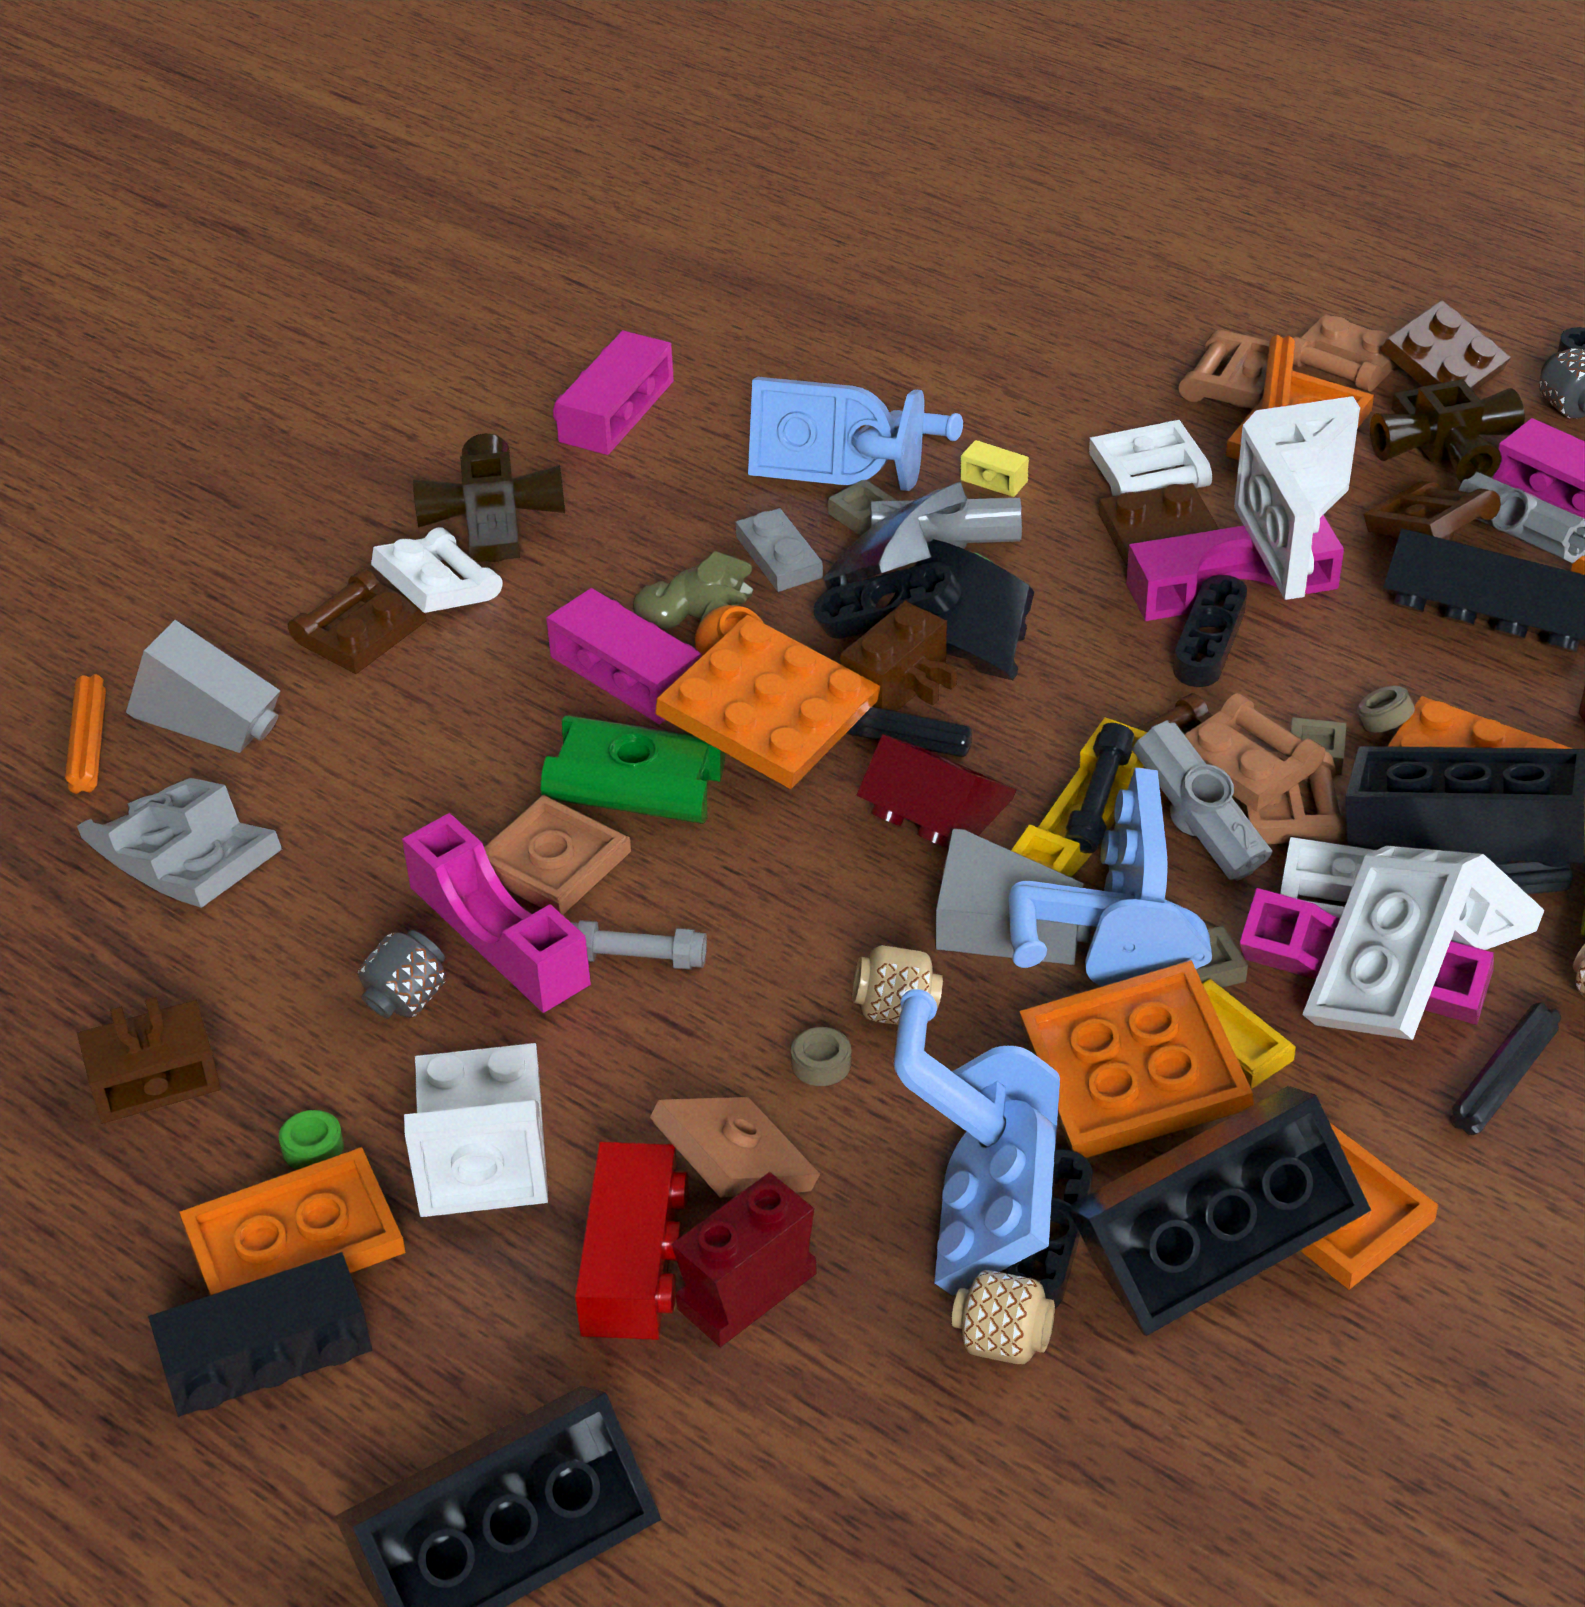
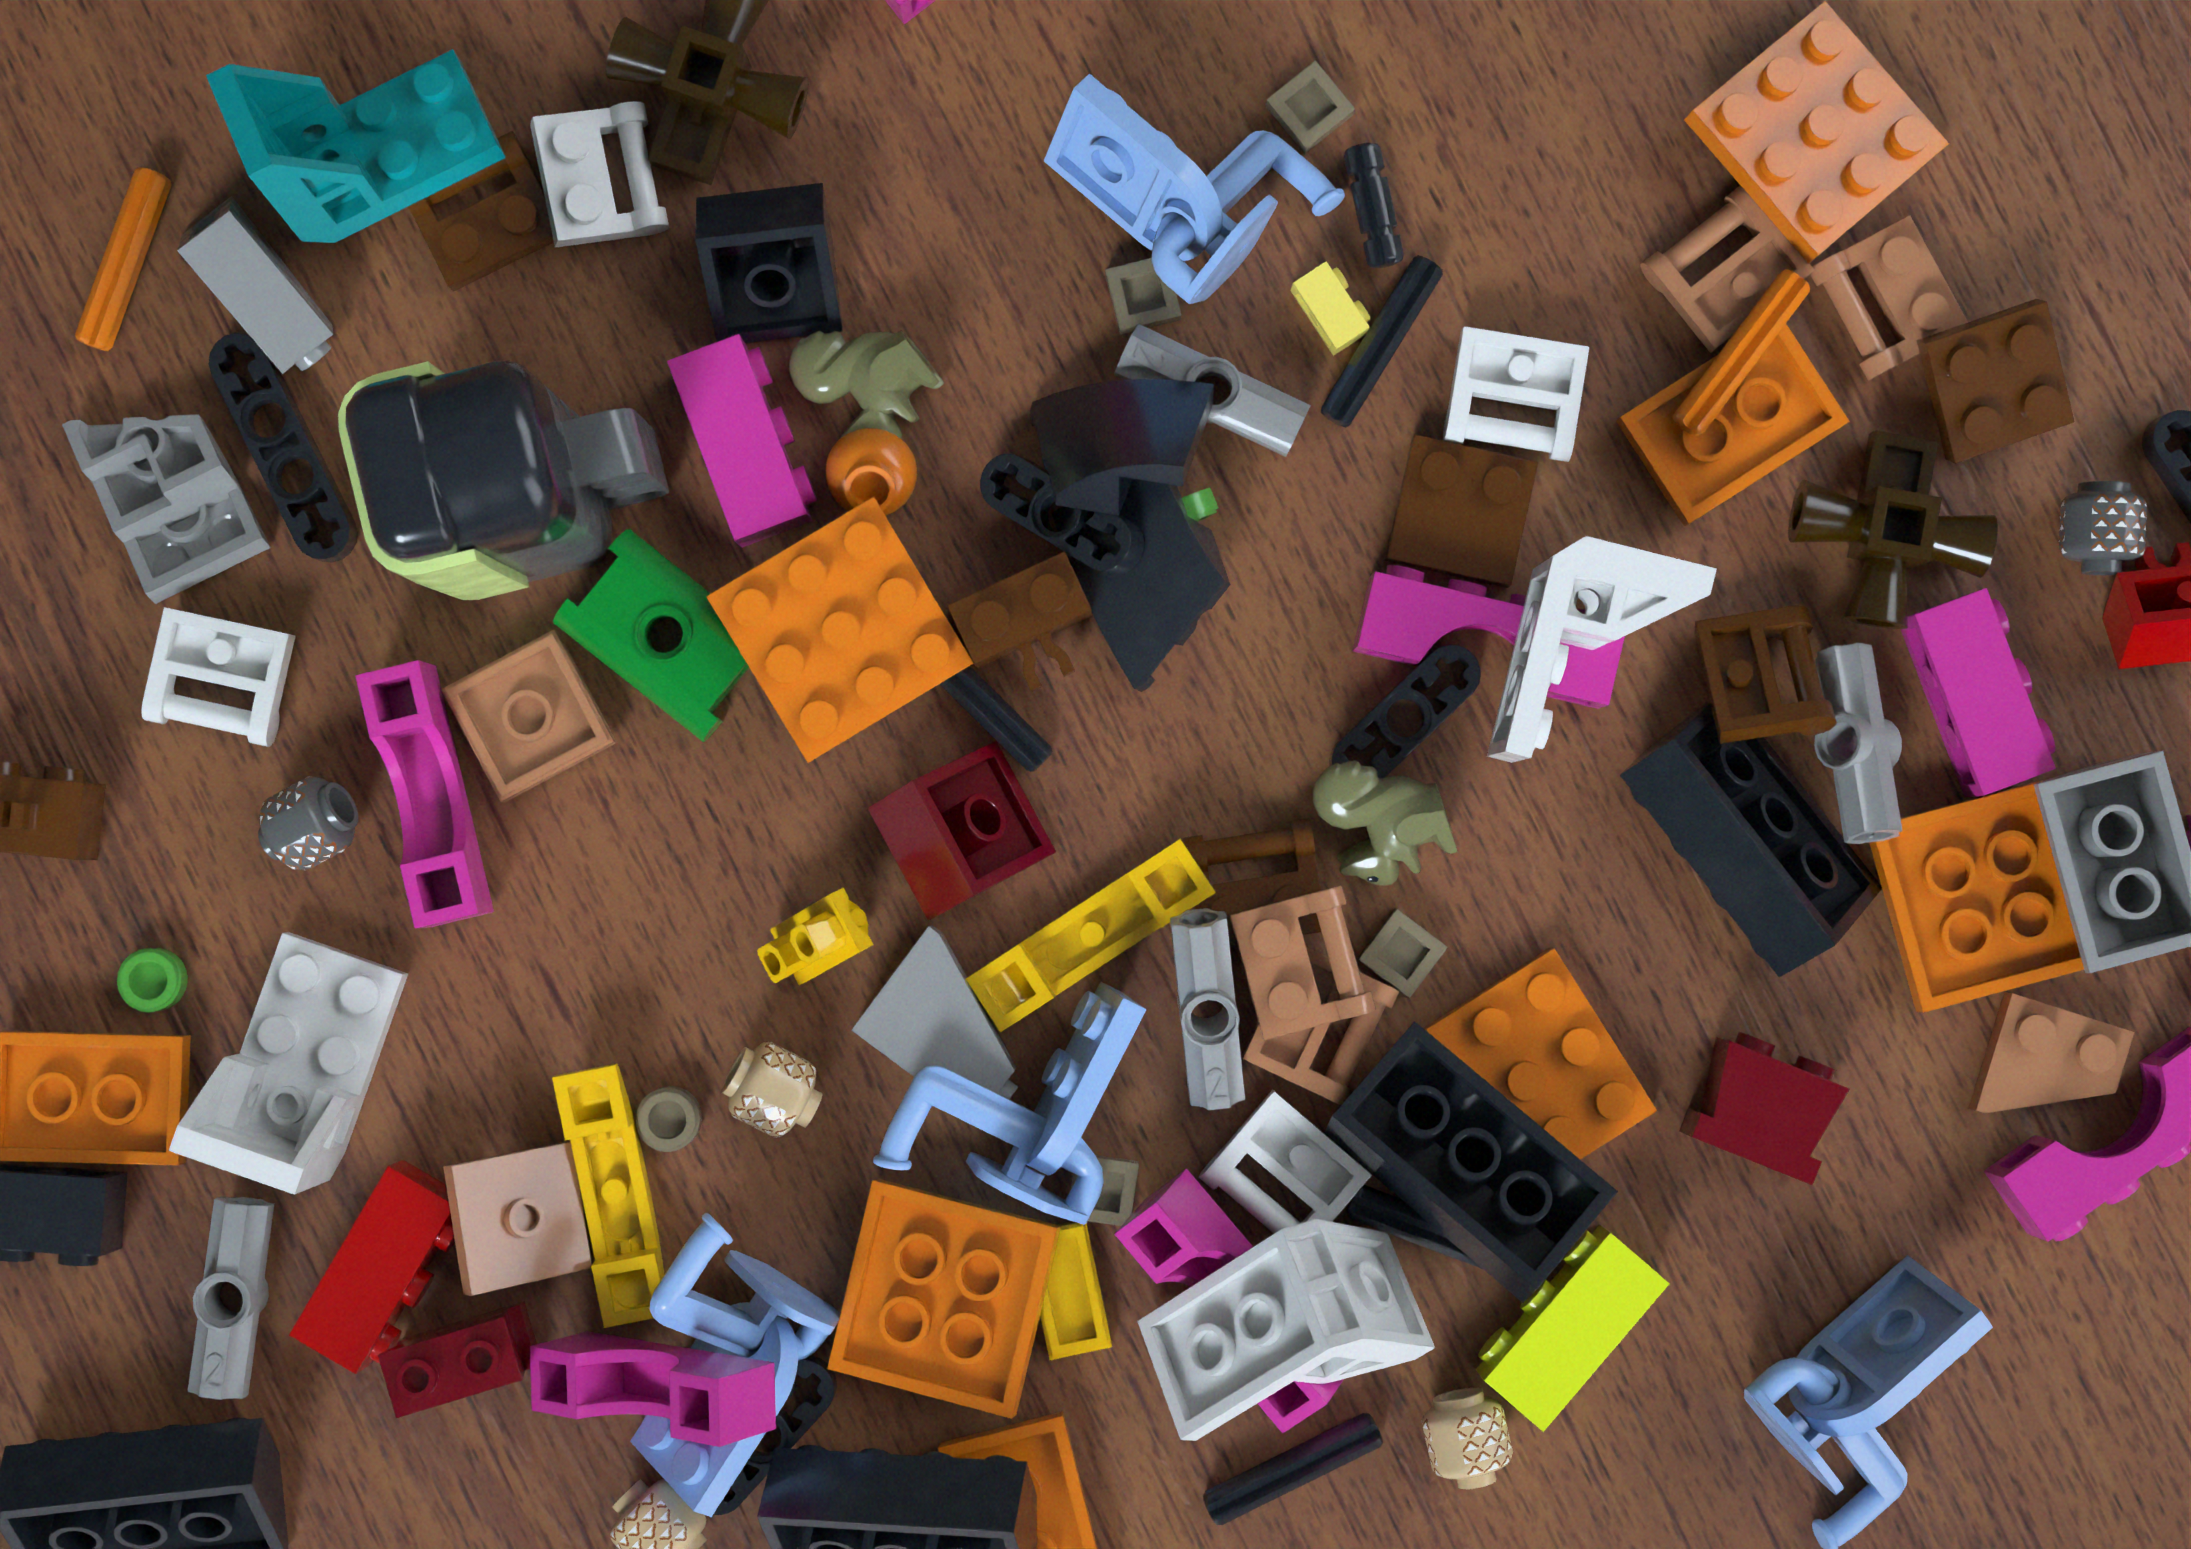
camera: 25 degrees right, 45 degrees up
light grey bar [571,920,707,970] -> none
light grey plate [736,508,823,592] -> none
black bar [1065,723,1135,853] -> none
dark tan tile [1357,686,1415,733] -> none
none -> white plate [142,607,295,747]
none -> light grey piece [188,1197,275,1400]
none -> teal bracket [206,49,506,243]
none -> black beam [208,333,358,563]
none -> black piece [338,360,669,600]
none -> dark pink arch [530,1331,776,1447]
none -> yellow slope [552,1063,665,1328]
none -> black slope [695,183,843,343]
none -> yellow hips [757,888,874,986]
none -> dark tan tile [1265,60,1355,154]
none -> olive animal [1313,761,1458,886]
none -> black axle [1321,255,1443,428]
none -> black axle [1344,142,1404,268]
none -> orange plate [1684,1,1949,264]

